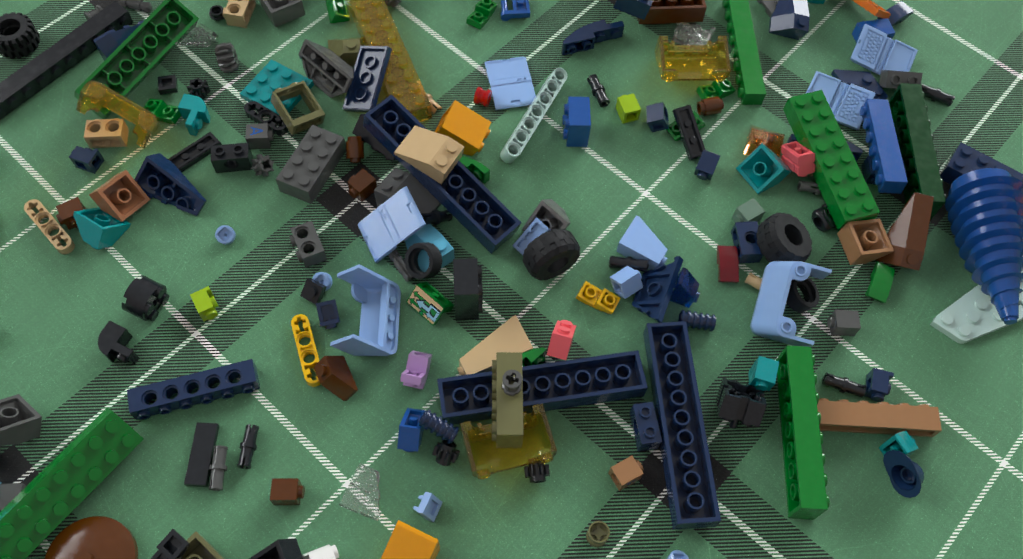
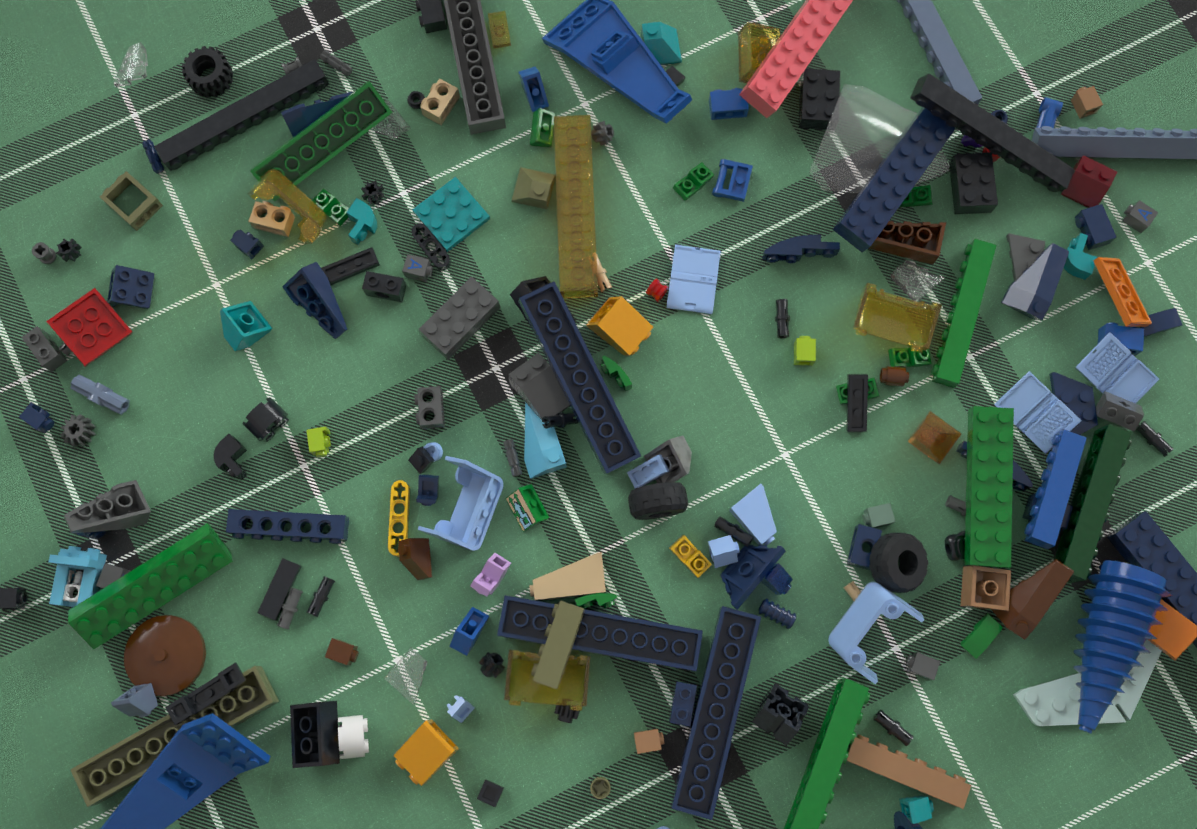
camera: 25 degrees right, 15 degrees up
tan beam [24,199,75,254] -> none
reddish brown brick [56,197,86,230] -> none
nougat slope [89,170,151,222] -> none
black plate [158,74,178,95] -> none
dark grey gear [215,42,239,73] -> none
light blue tile [215,225,236,245] -> none
dark grey gear [250,154,274,177] -> none
olive window [271,80,325,135] -> none
dark grey wedge [298,39,354,98] -> none
dark blue tile [342,45,392,113] -> none
reddish brown brick [346,136,364,163] -> none
reddish brown brick [347,169,377,202] -> none
light blue piece [358,186,426,263] -> none
tan slope [394,126,464,184] -> none
black tyre [405,242,442,279] -> none
dark blue piece [419,409,459,444] -> none
black brick [453,258,483,321] -> none
light aqua beam [500,67,568,163] -> none
dark grey bush [502,370,522,396] -> none
coral brick [547,320,576,360] -> none
blue brick [562,97,591,147] -> none
dark blue brick [646,102,669,132] -> none
dark blue brick [694,150,720,180] -> none
dark red slope [717,245,739,283] -> none
teal slope [736,143,792,194] -> none
teal slope [748,356,779,391] -> none
coral brick [781,141,815,177] -> none
black tyre [786,277,819,313] -> none
dark blue brick [864,368,894,402] -> none

